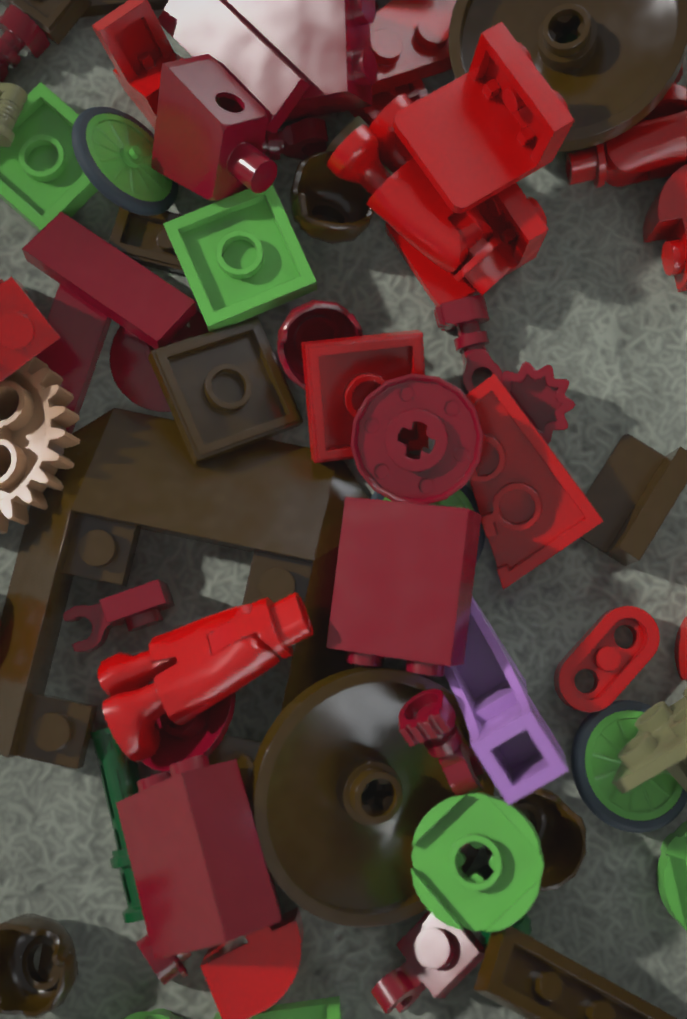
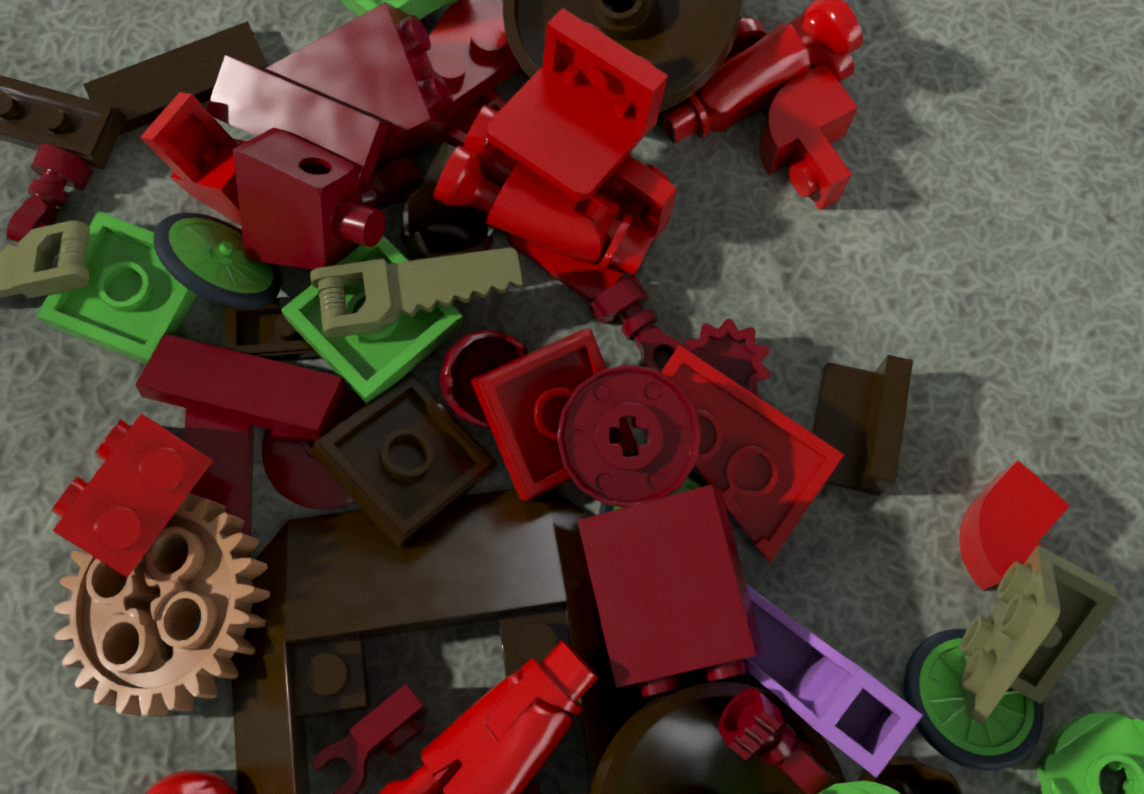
camera: 25 degrees left, 10 degrees down
red plate [554,606,660,712] -> none
none -> olive piece [310,248,523,338]

